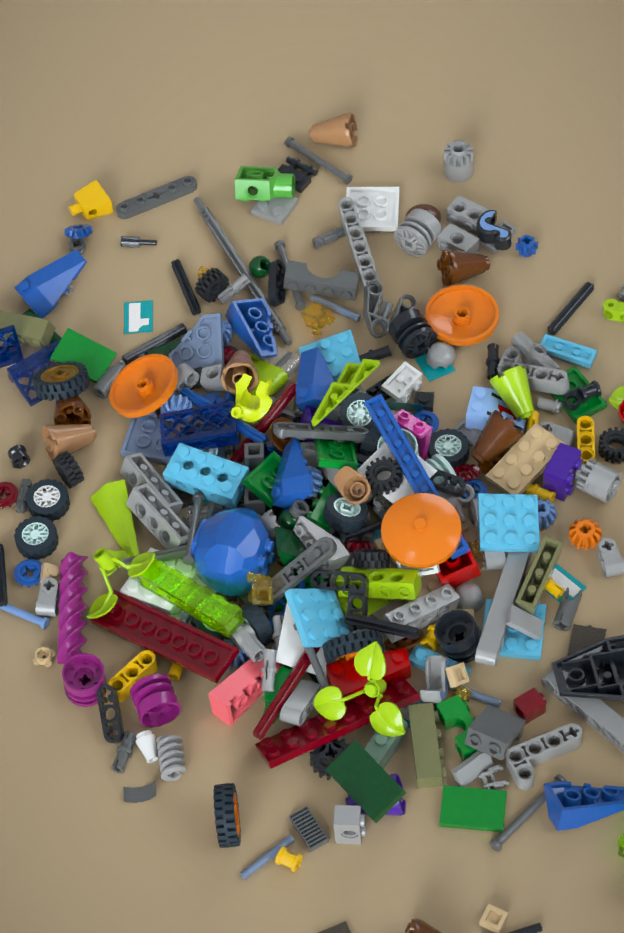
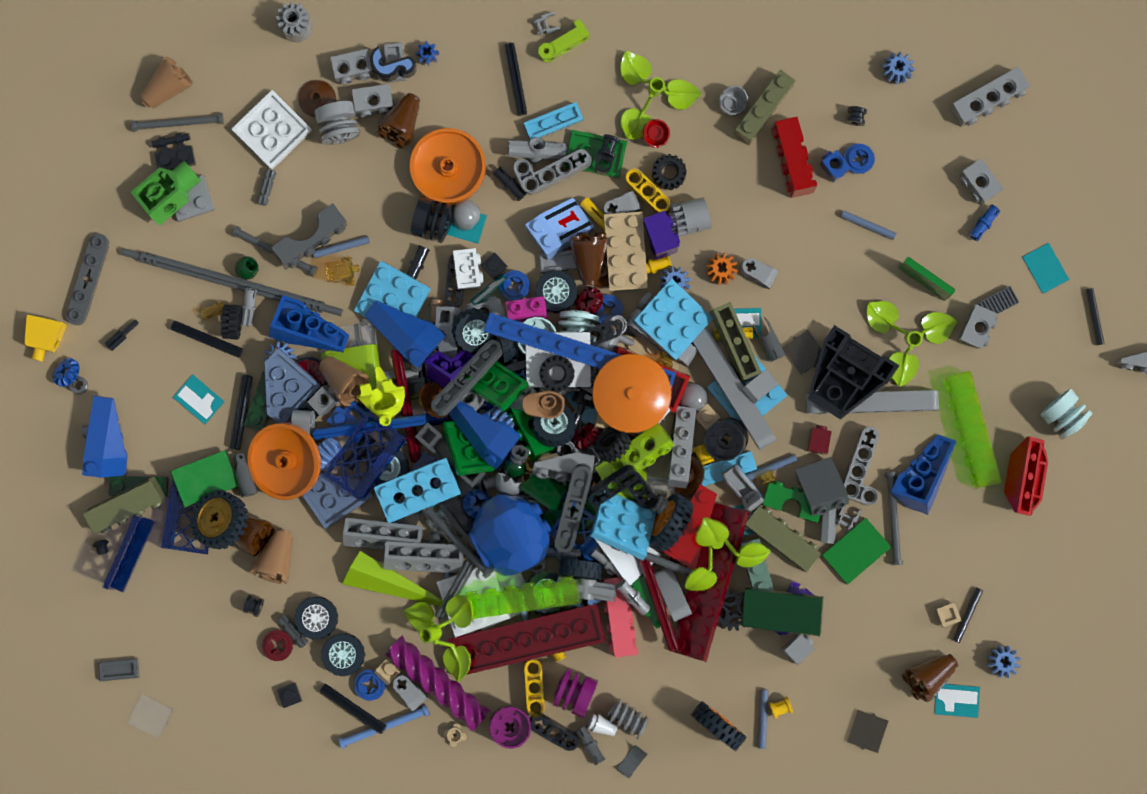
camera: 50 degrees left, 30 degrees up
black tyre [53,451,84,488] -> none
clear yellow piece [247,572,273,605] -> none
black beam [268,259,285,307] -> none
dark grey tile [289,806,329,852] -> none
lime wedge [311,359,380,427] -> none
light grey beam [338,197,383,305] -> none
black axle [344,613,420,639] -> none
dark grey connector [363,280,416,338] -> none
tan plate [445,662,470,688] -> none
lime cone [489,365,534,420] -> none
light grey pin [537,397,562,414] -> none

